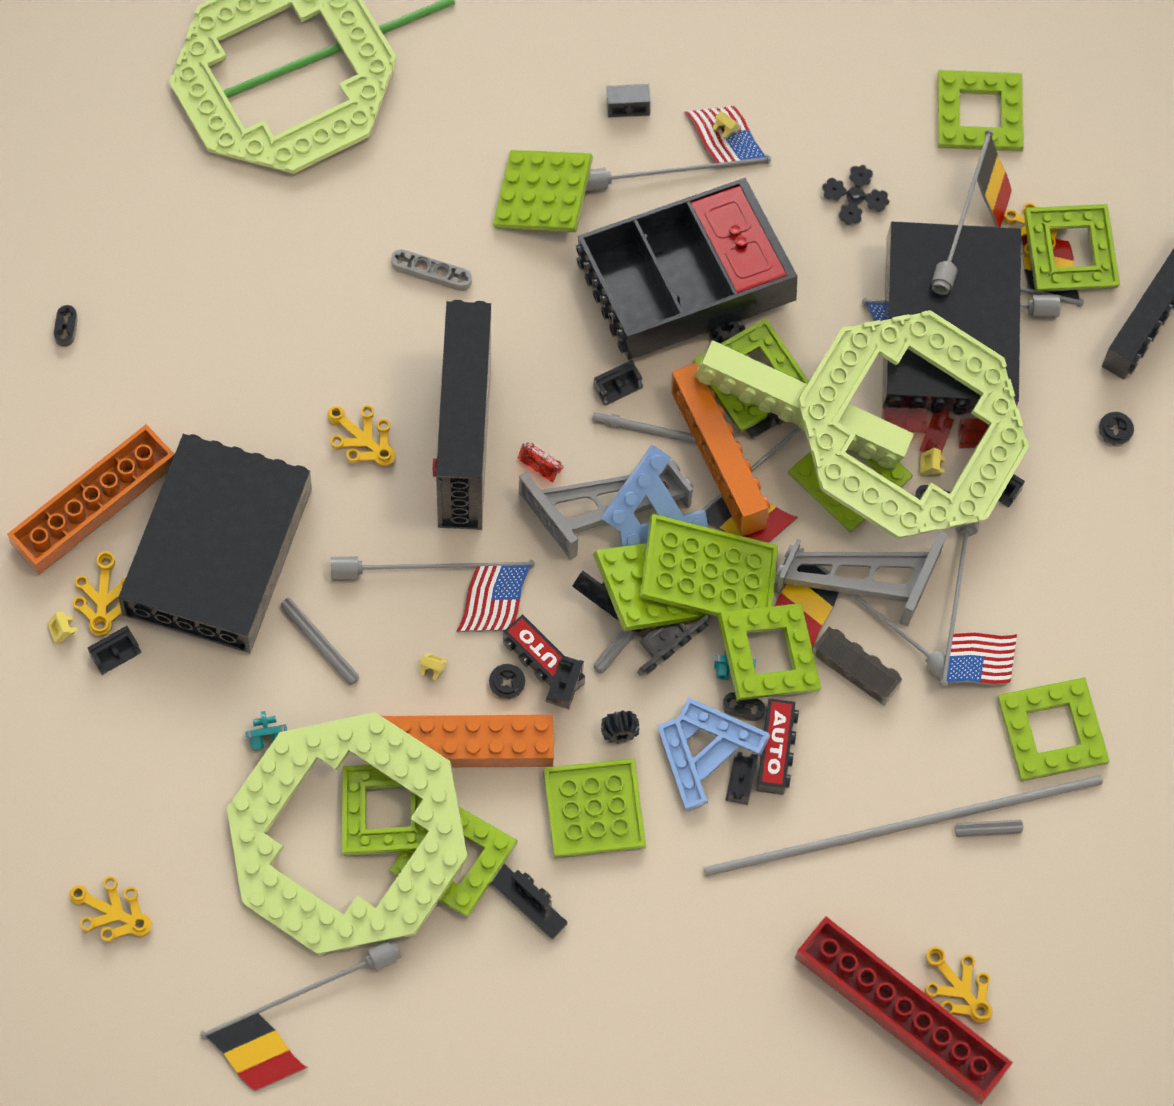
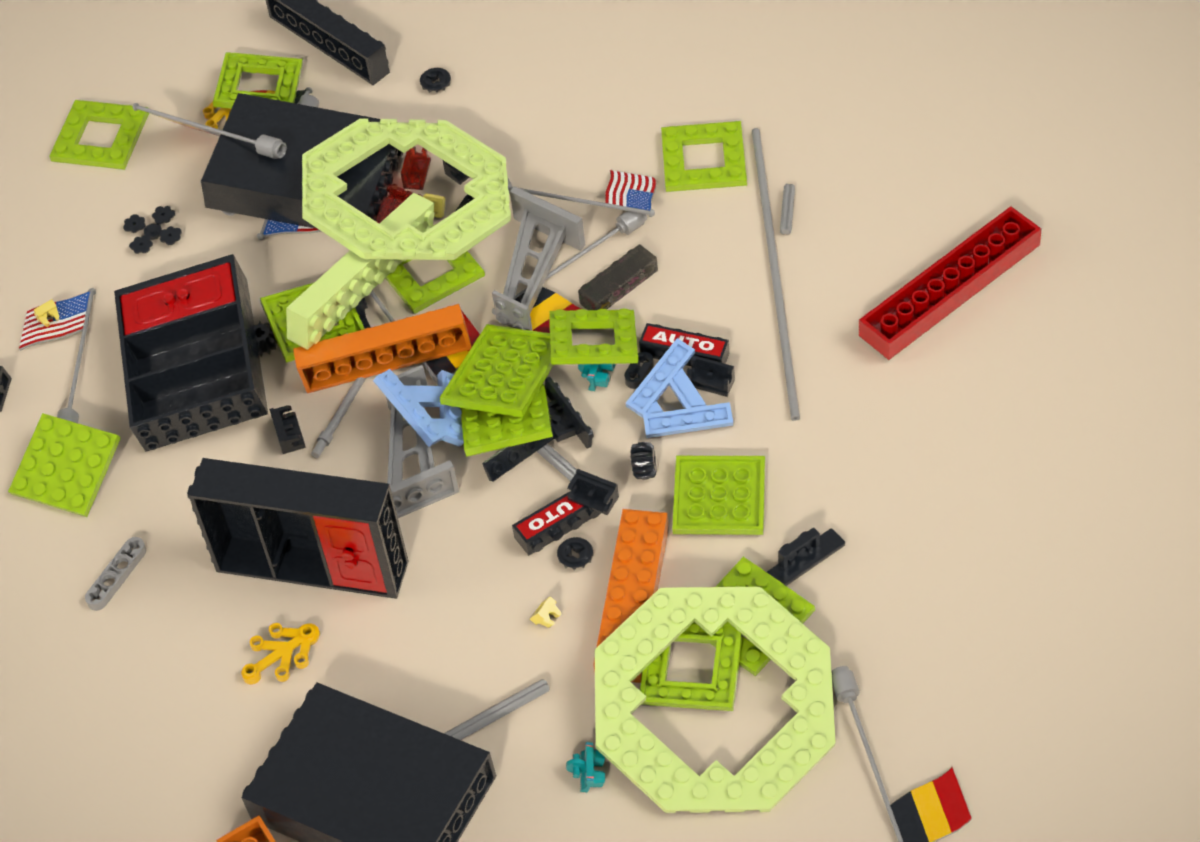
camera: 70 degrees left, 15 degrees down
flag [331,556,535,632] -> none
yellow plant [925,947,993,1024] -> none

